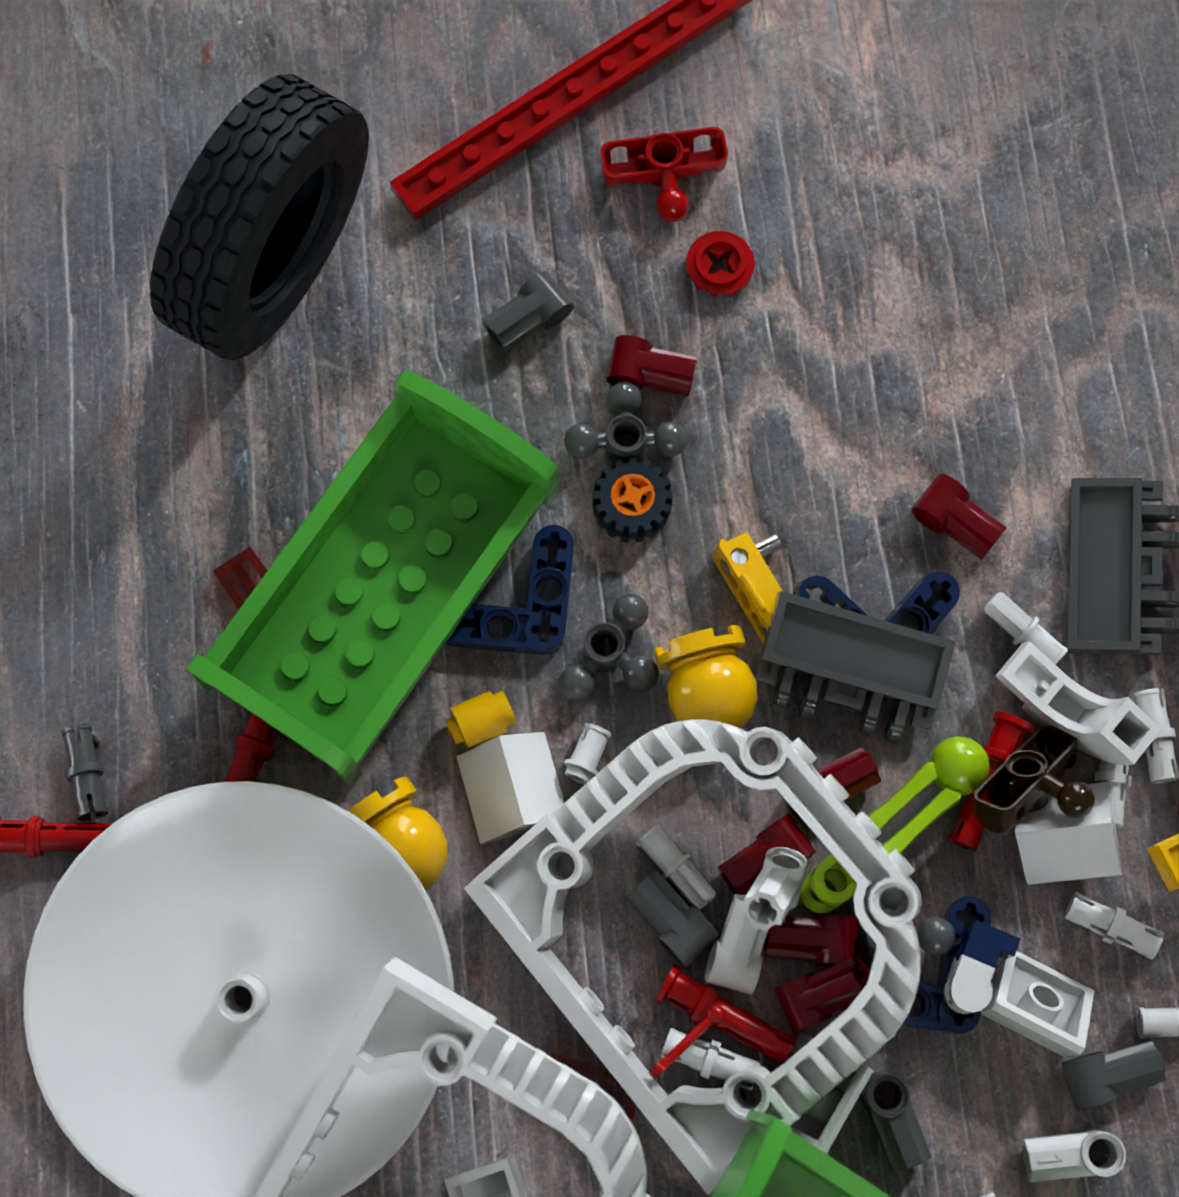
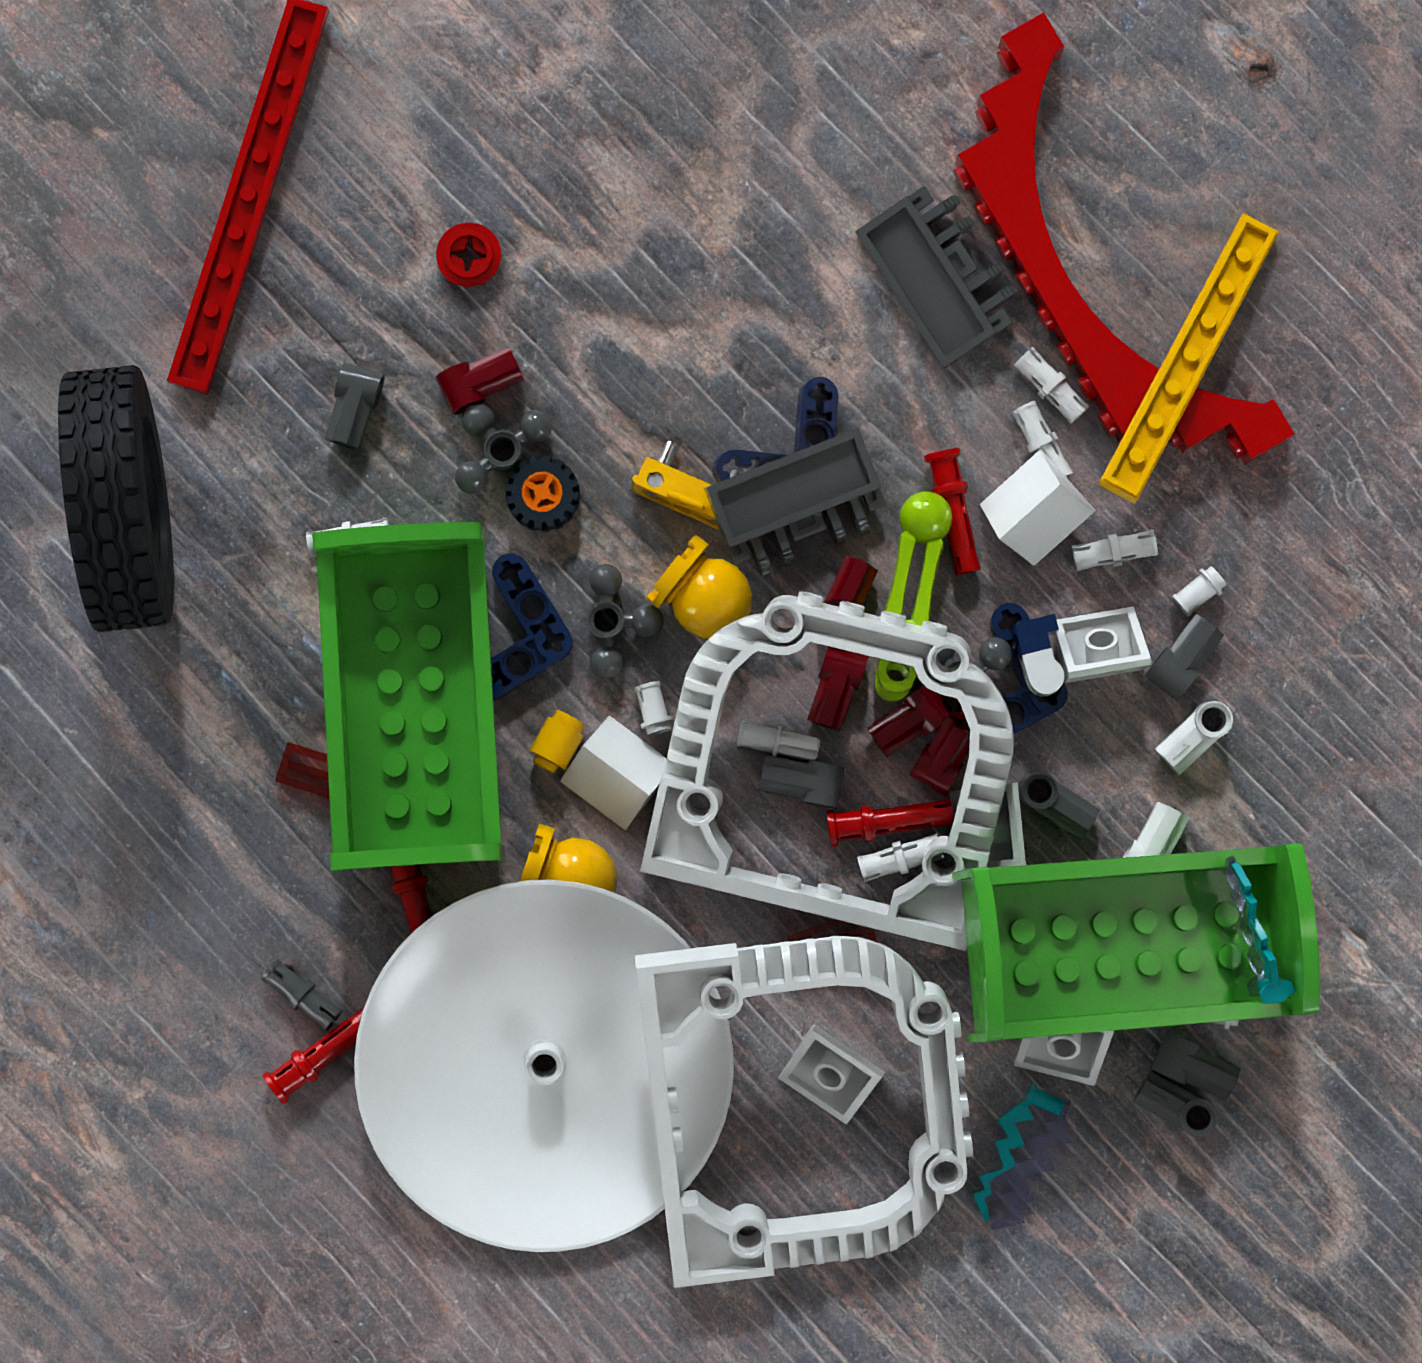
camera: 30 degrees left, 10 degrees up
red piece [600,127,728,222] -> none
red hinge [648,1005,725,1080] -> none
white piece [704,894,768,995] -> none
white piece [742,847,808,931] -> none
dark red piece [911,474,1007,560] -> none
dark brown piece [974,726,1095,833] -> none
white axle [984,592,1068,664] -> none
white arch [995,641,1162,765] -> none

